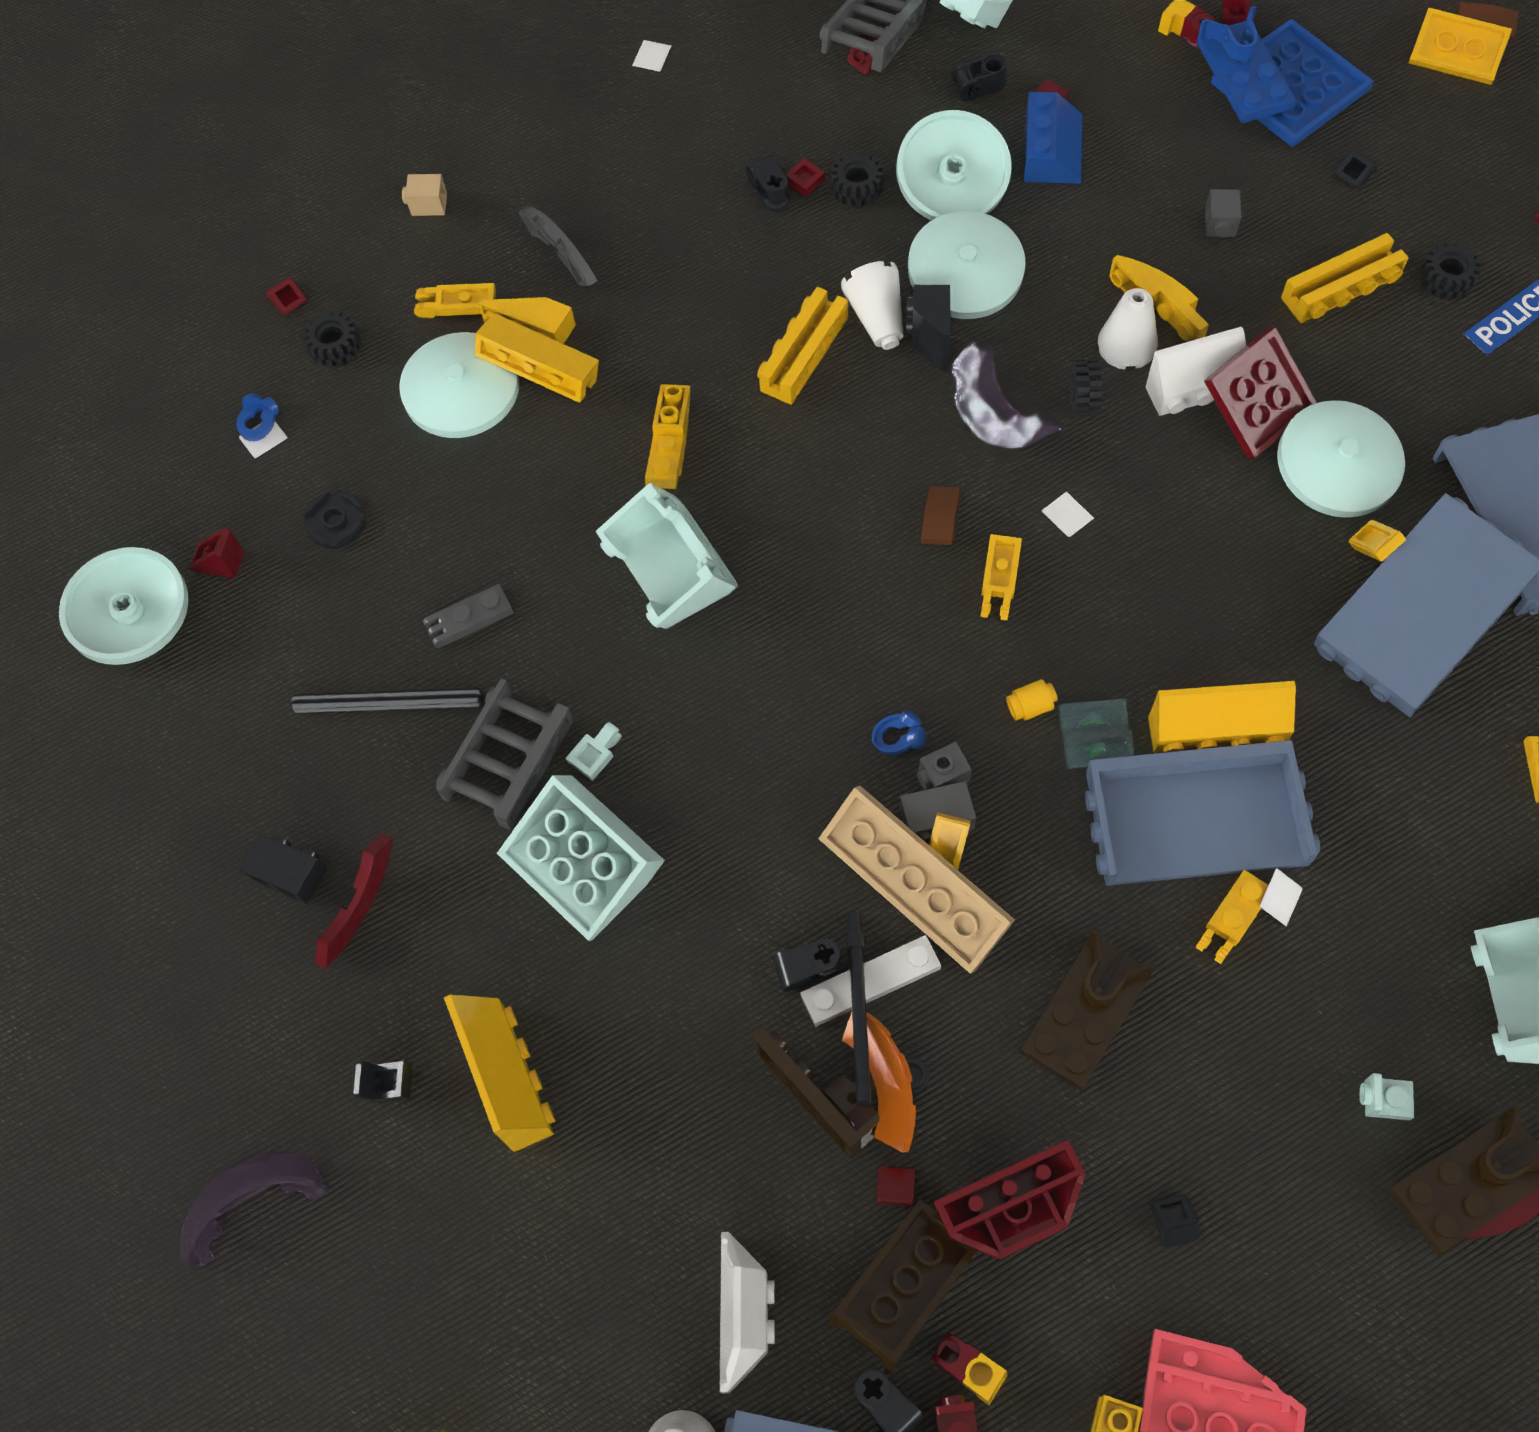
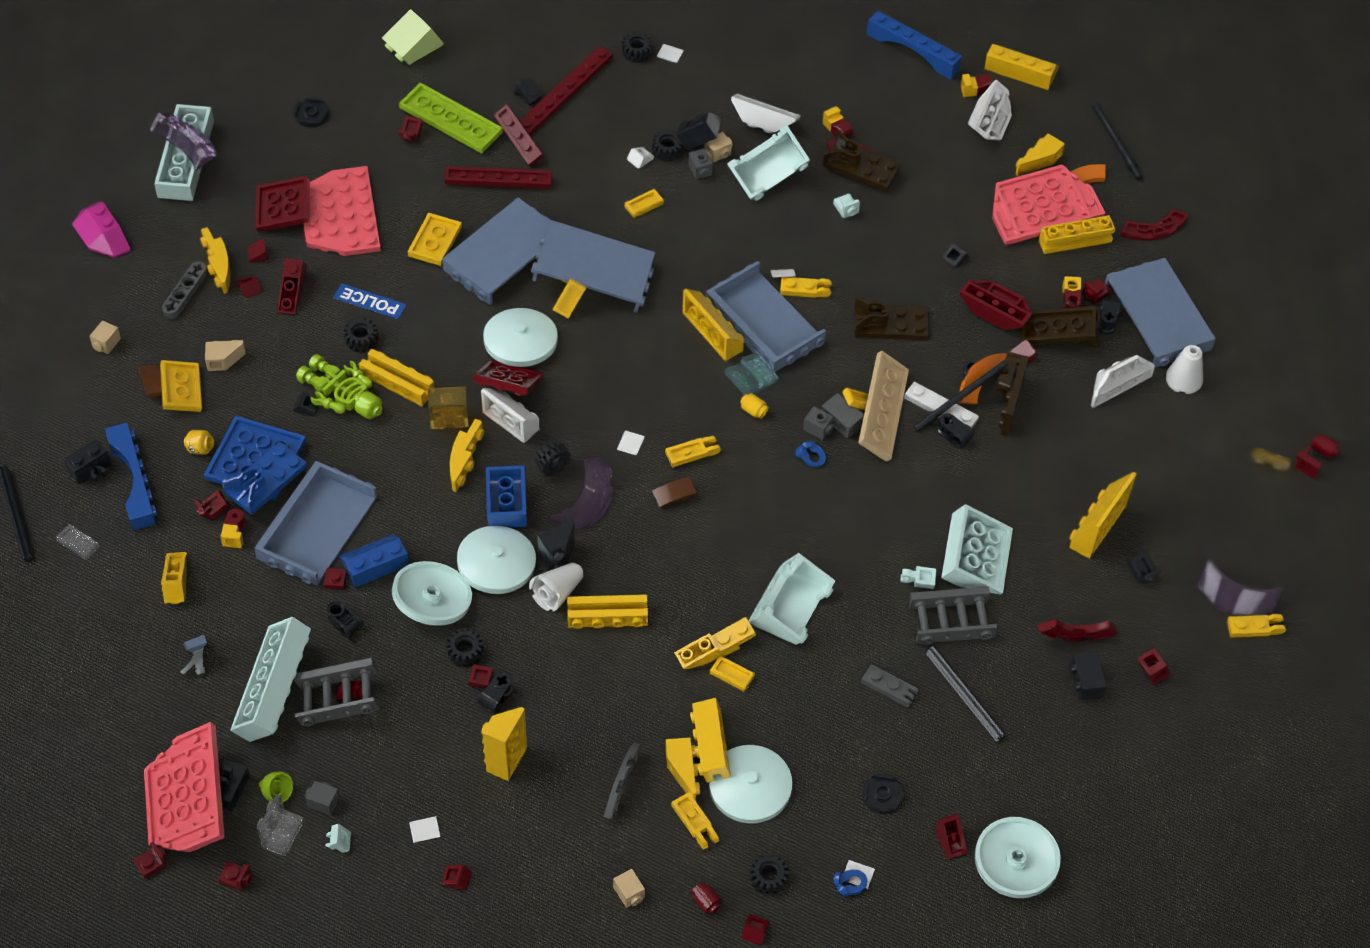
camera: 130 degrees left, 10 degrees down
white cone [1098,288,1158,369] -> none
dark grey brick [1205,189,1242,238] -> none
none -> yellow head [184,430,214,455]
none -> tan slope [205,340,246,371]
none -> sand blue panel [254,461,377,586]
none -> lime piece [296,354,383,419]
none -> clear yellow brick [428,386,469,429]
none -> dark red slope [441,865,472,890]
none -> yellow slope [481,707,527,781]
none -> blue brick [486,466,527,528]
none -> dark red brick [691,882,722,914]
none -> yellow tile [710,656,755,692]
none -> dark red brick [1137,648,1170,685]
none -> yellow hinge [1227,614,1286,638]

